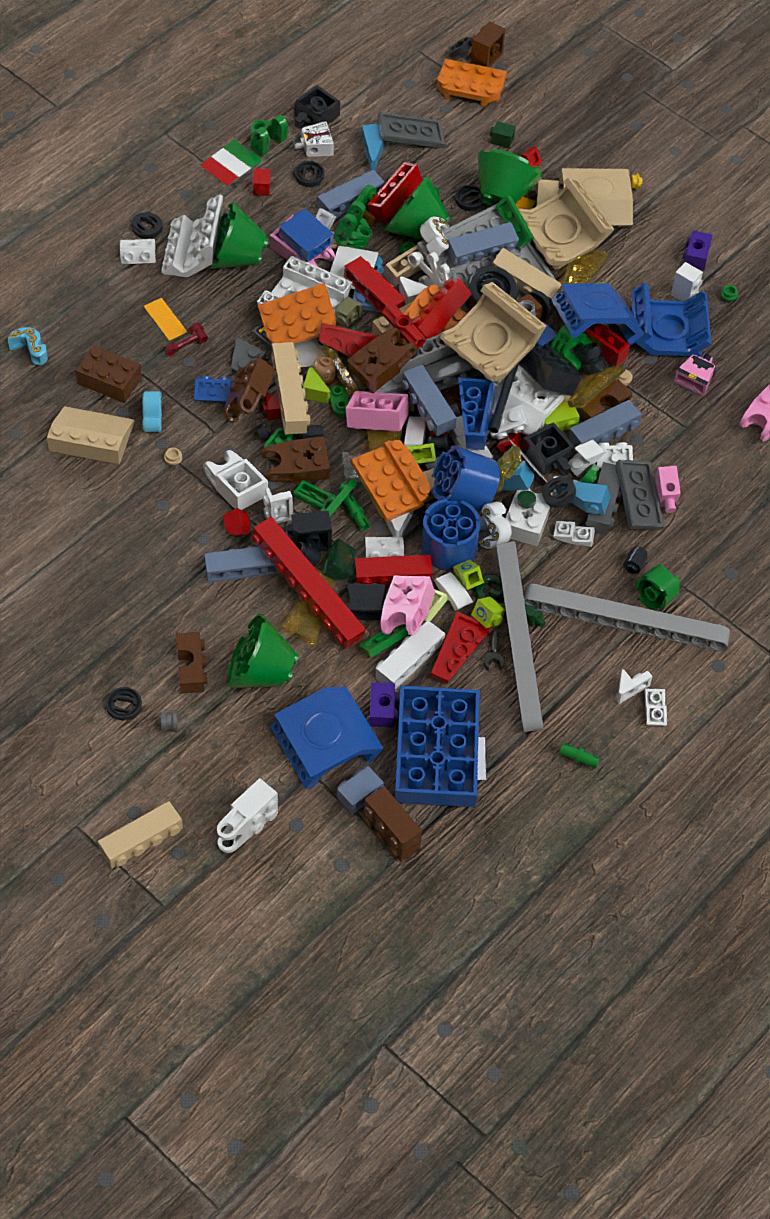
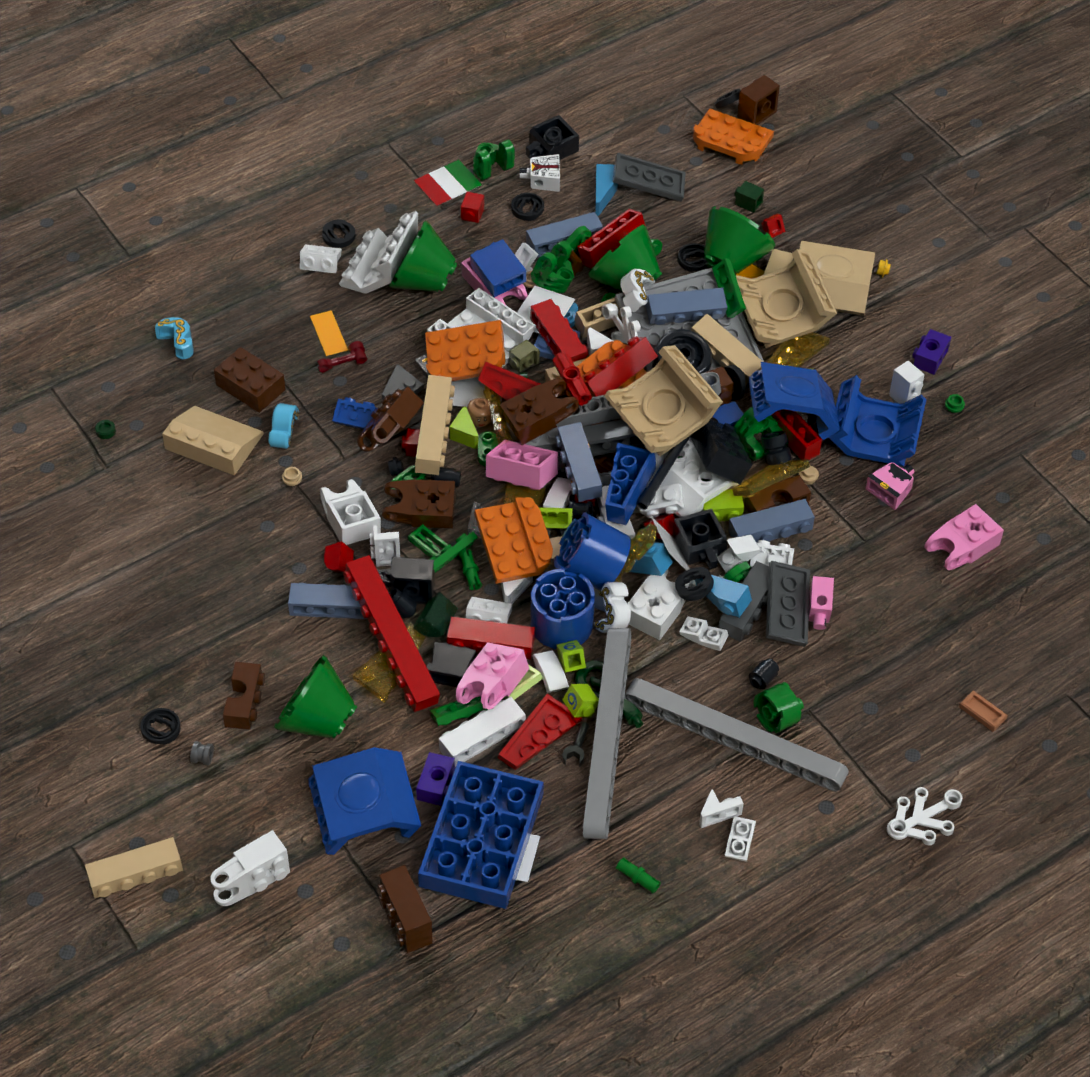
camera: 15 degrees right, 5 degrees down
sand blue brick [337,766,384,815] -> none
dark green tile [517,491,536,509] -> none

